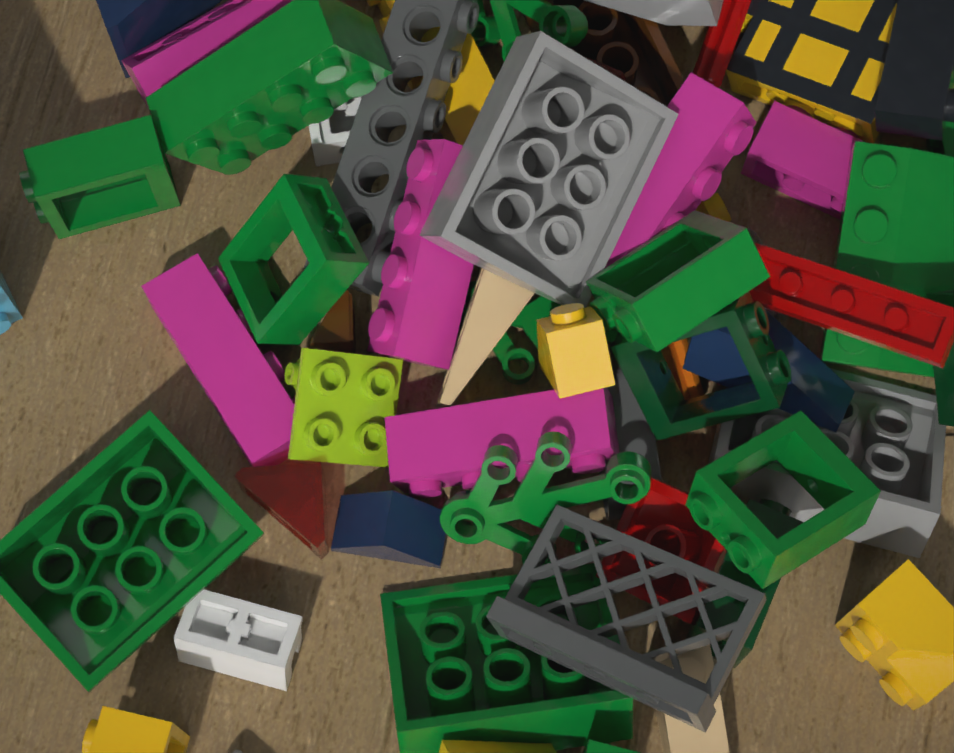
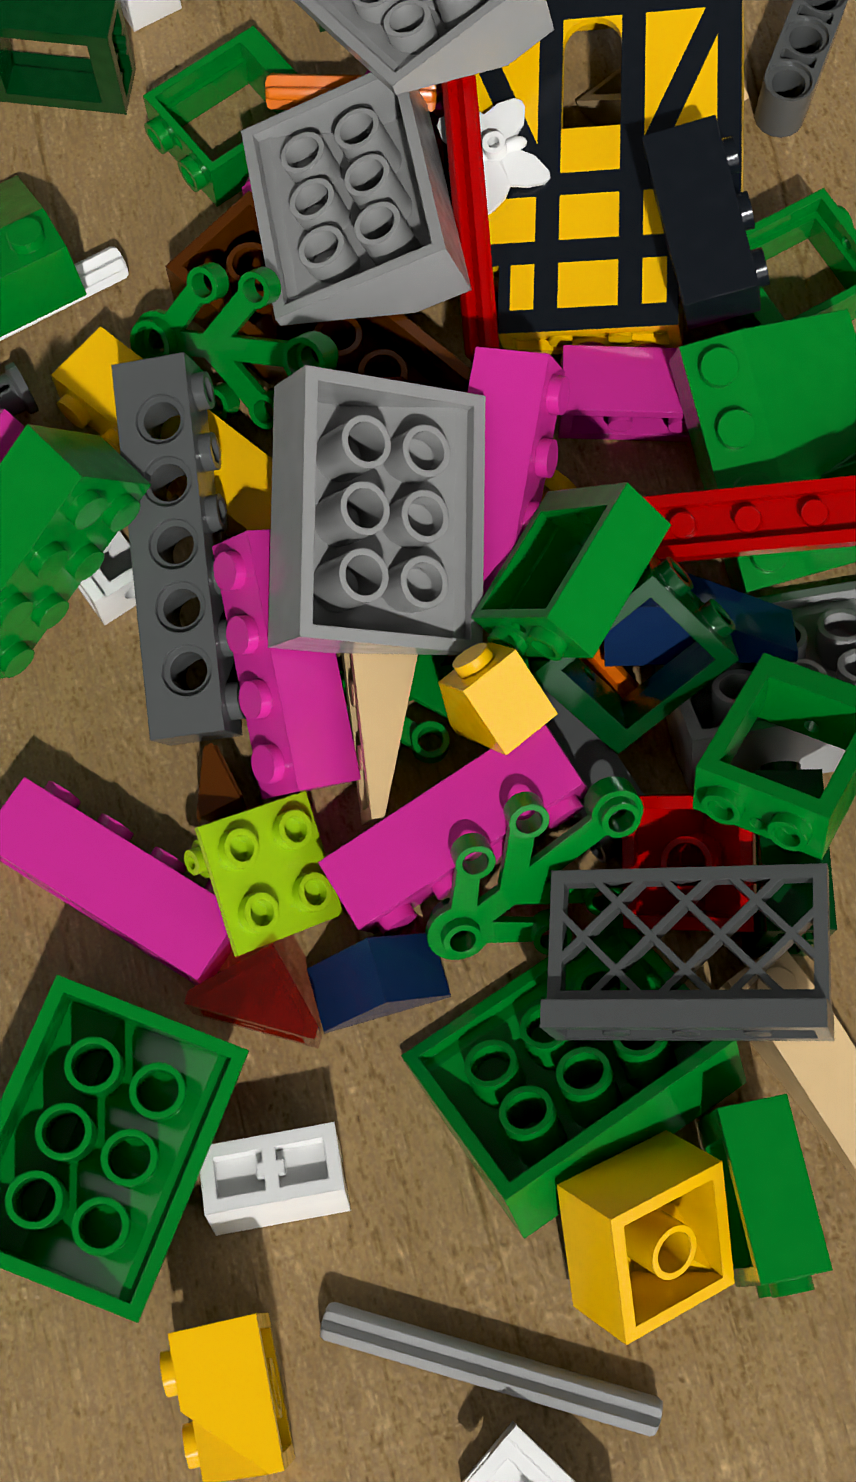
camera: 25 degrees left, 0 degrees up
green window [218,174,369,345] -> none

